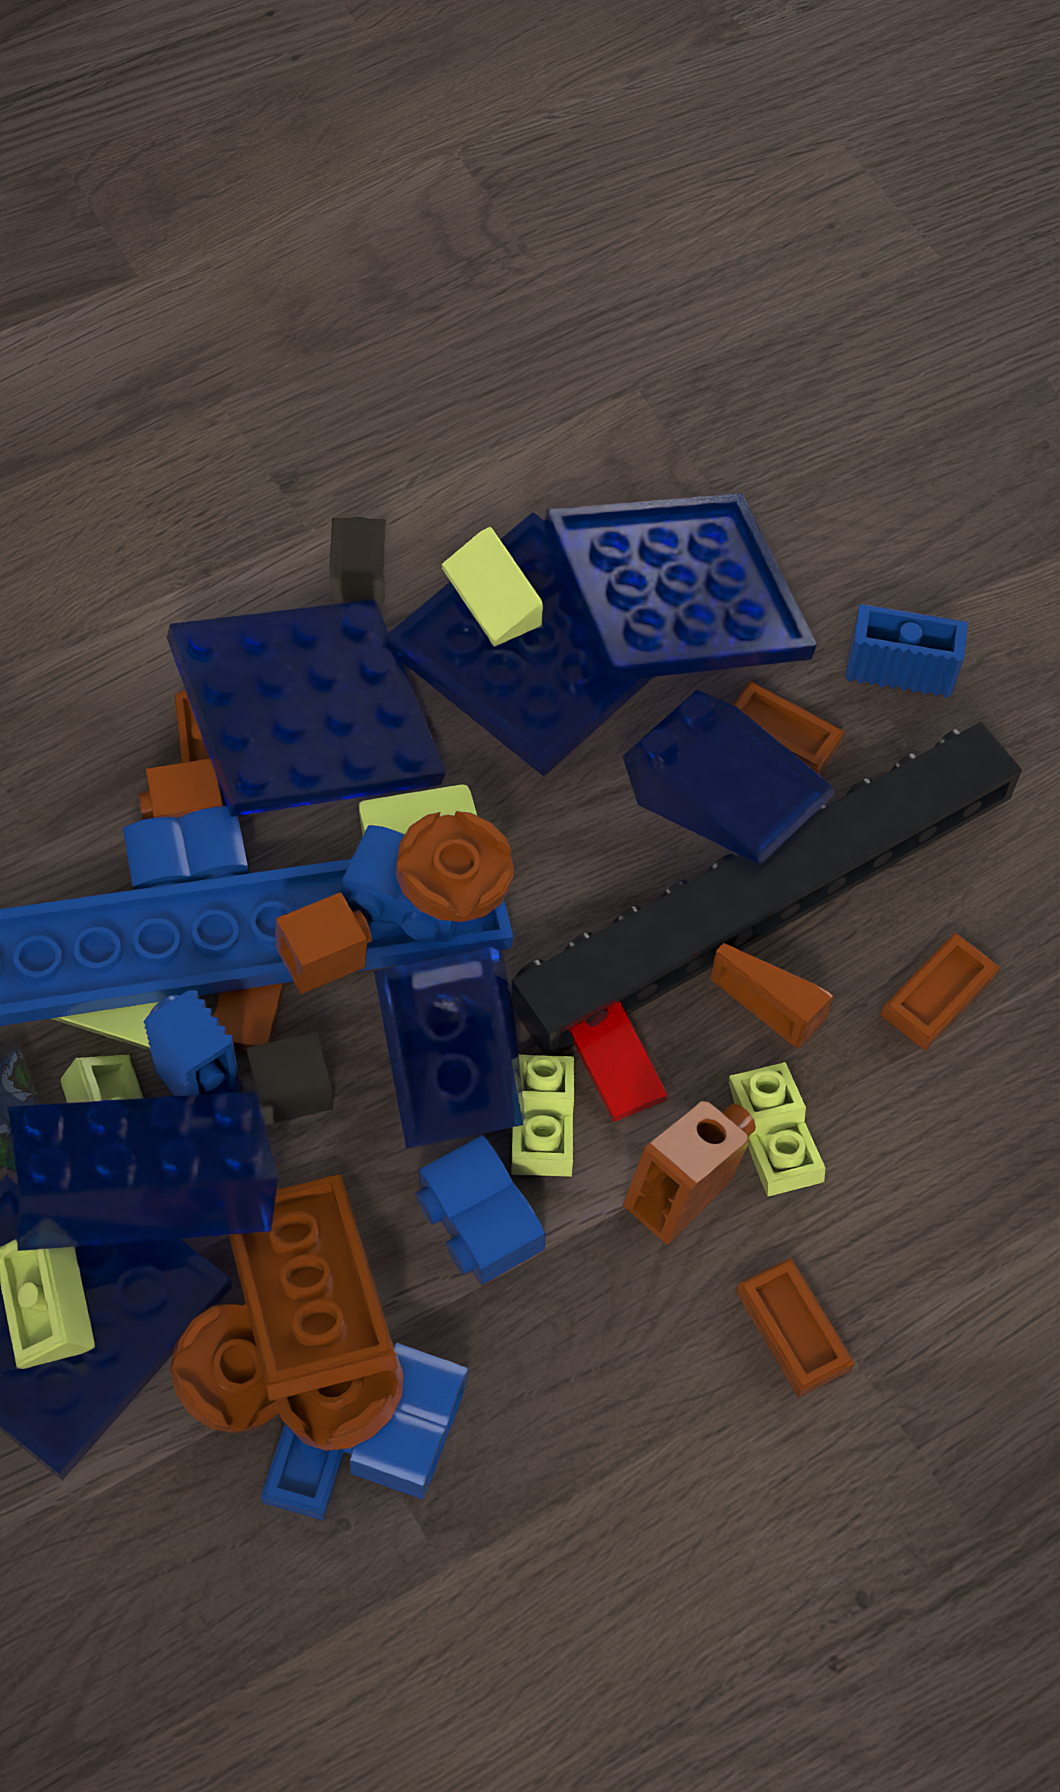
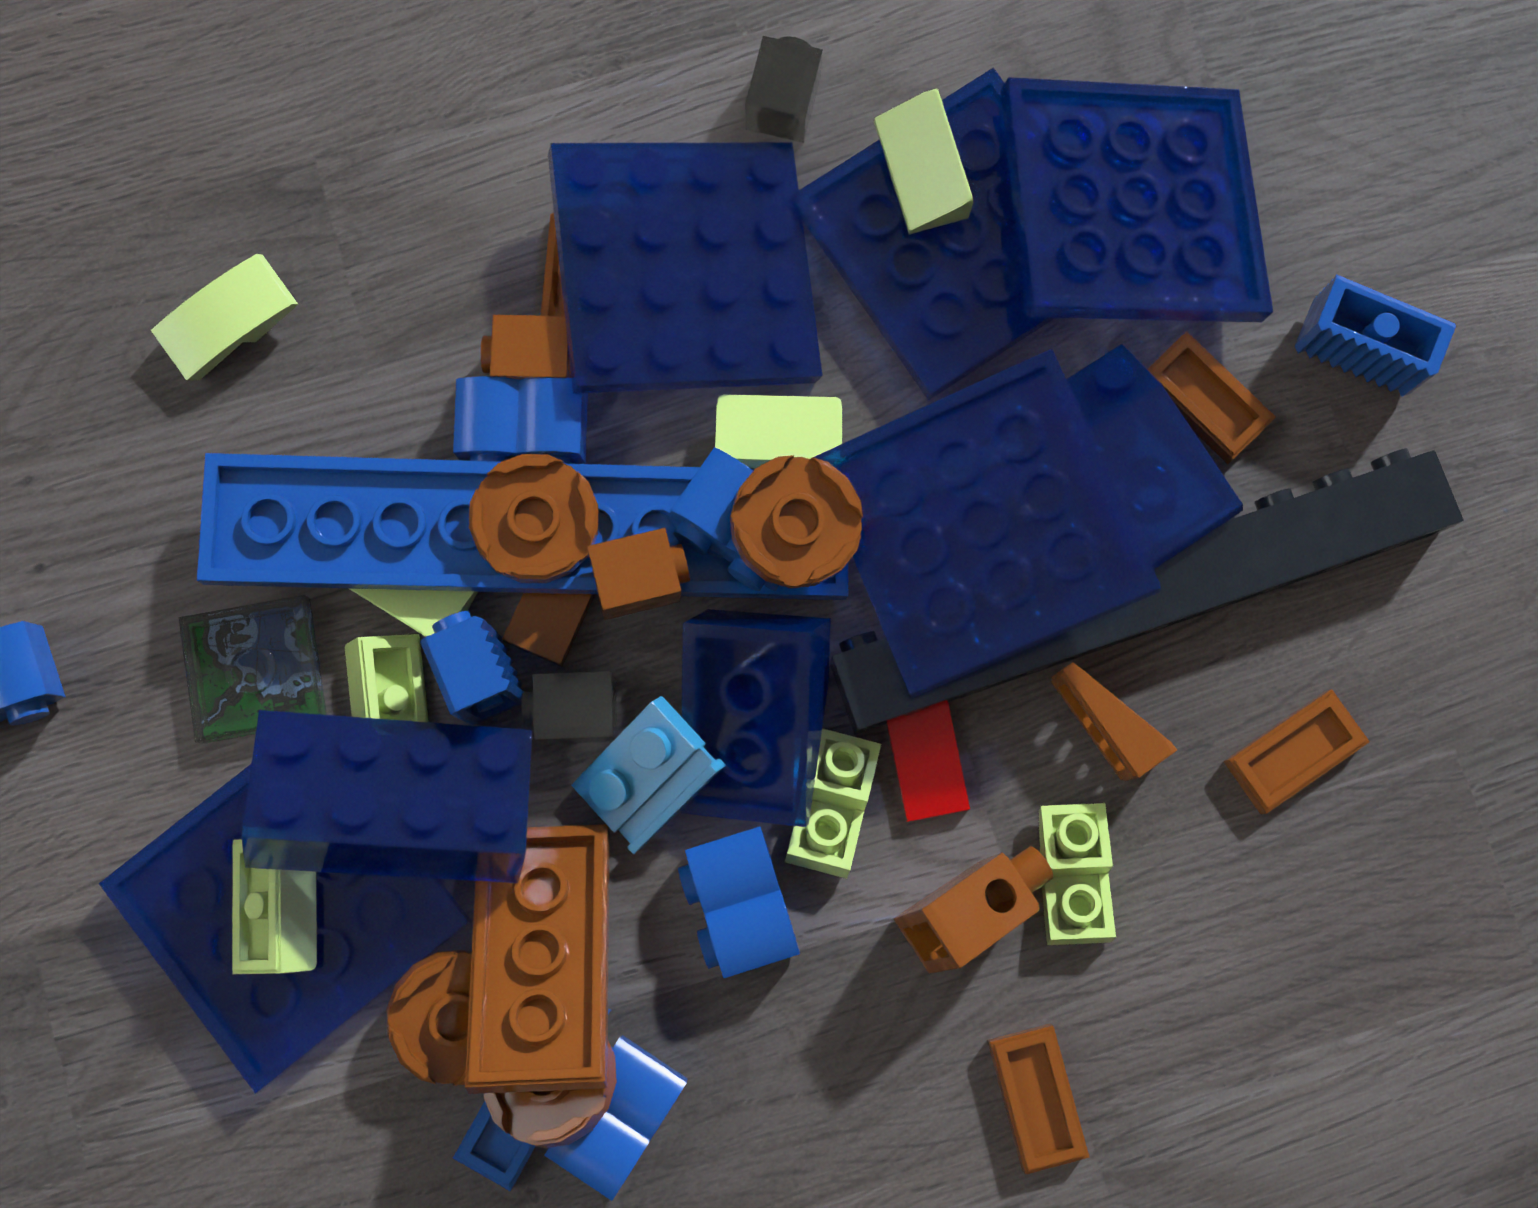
camera: 15 degrees right, 20 degrees up
none -> dark orange tile [469,454,599,583]
none -> dark azure plate [571,696,726,854]
none -> clear blue plate [814,349,1162,697]

